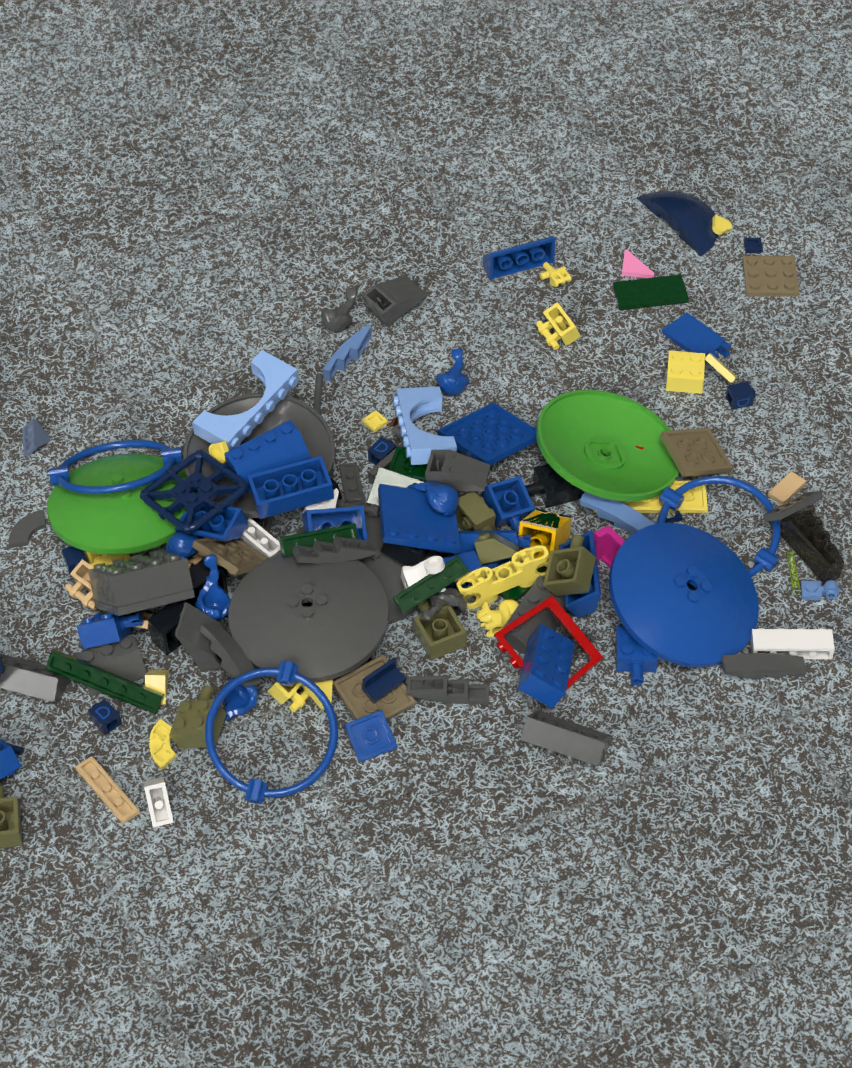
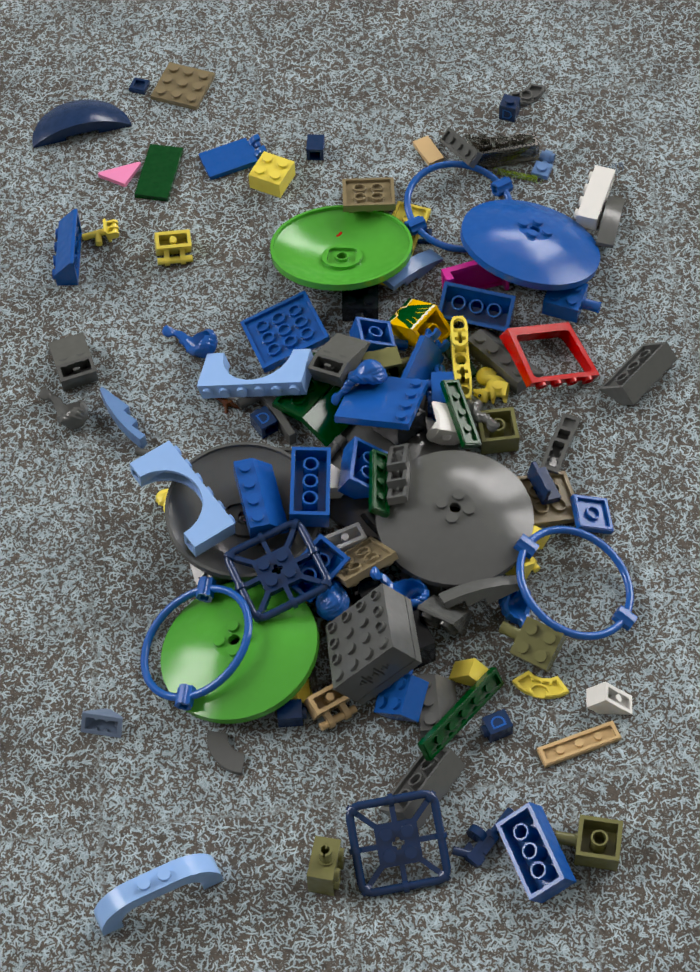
camera: 70 degrees left, 5 degrees up
light yellow tile [209,440,229,464] -> none
light yellow tile [362,410,388,432] -> none
white tile [424,556,445,574] -> none
olive slope [474,532,520,565] -> none
blue brick [518,624,575,708] -> none
olive brick [543,535,596,596] -> none
light yellow tile [705,353,737,383] -> none
light yellow tile [712,214,732,235] -> none

